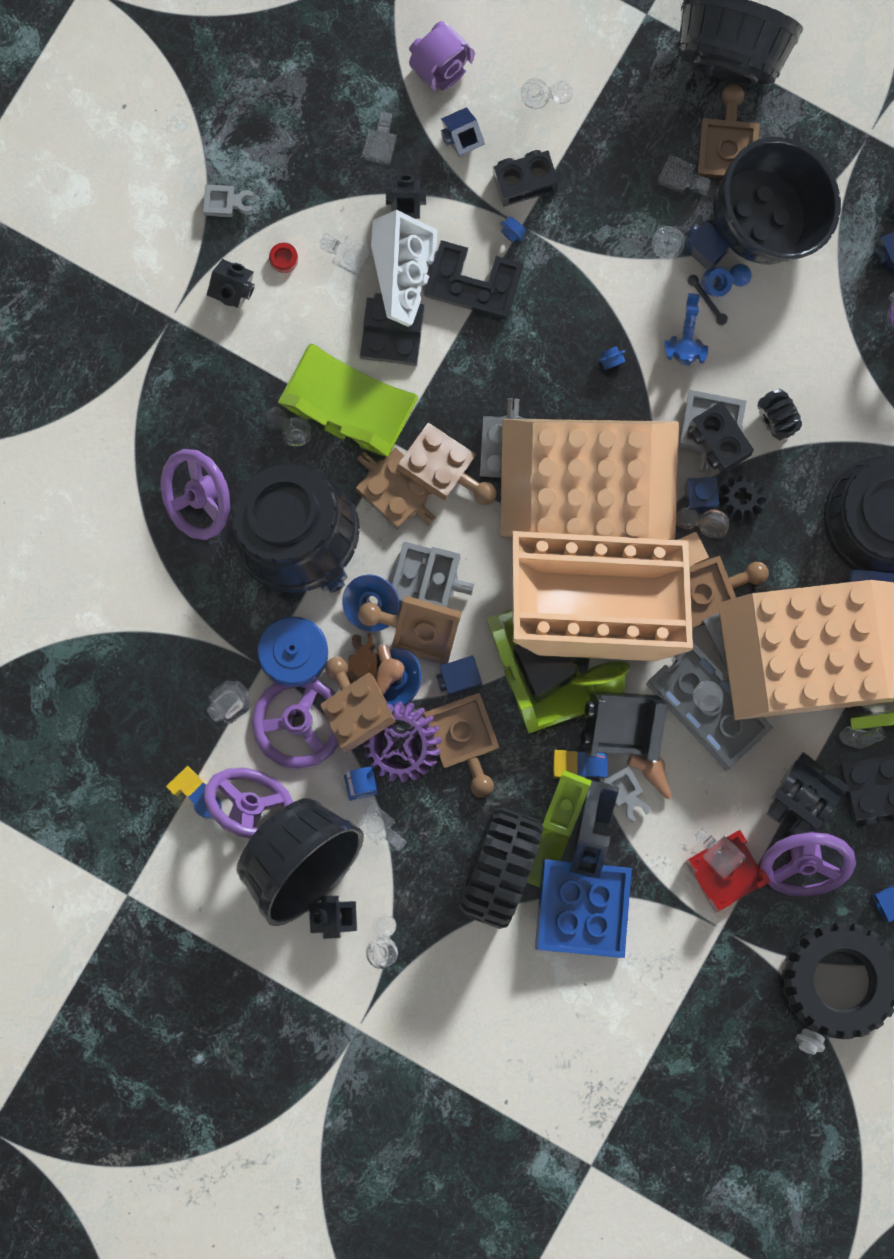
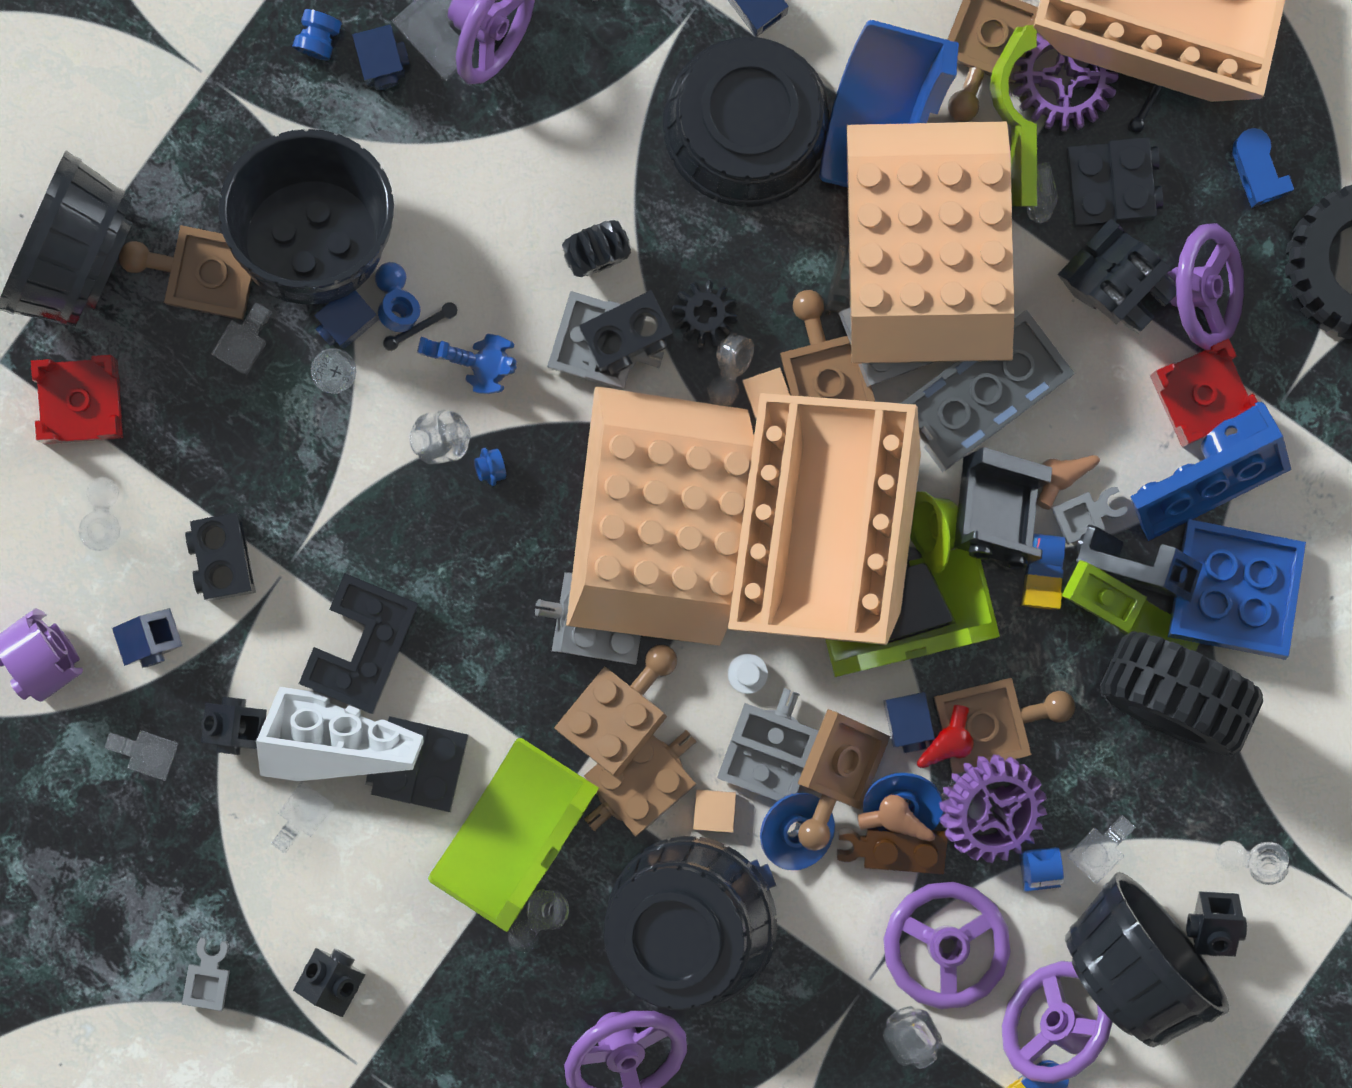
camera: 90 degrees left, 5 degrees up
blue wheel [257,617,328,688] -> none
red tile [269,242,298,273] -> none
medium nougat plate [320,657,396,753] -> none
blue plate [500,216,527,242] -> none
dark blue brick [684,476,719,514] -> none
clear plate [693,681,723,711] -> none
clear plate [695,827,746,879] -> none
none -> red panel [31,355,123,444]
none -> clear head [409,410,470,464]
none -> light nougat tile [693,790,736,833]
none -> white plate [728,654,768,694]
none -> red animal [917,705,974,768]
none -> blue plate [1130,402,1292,541]

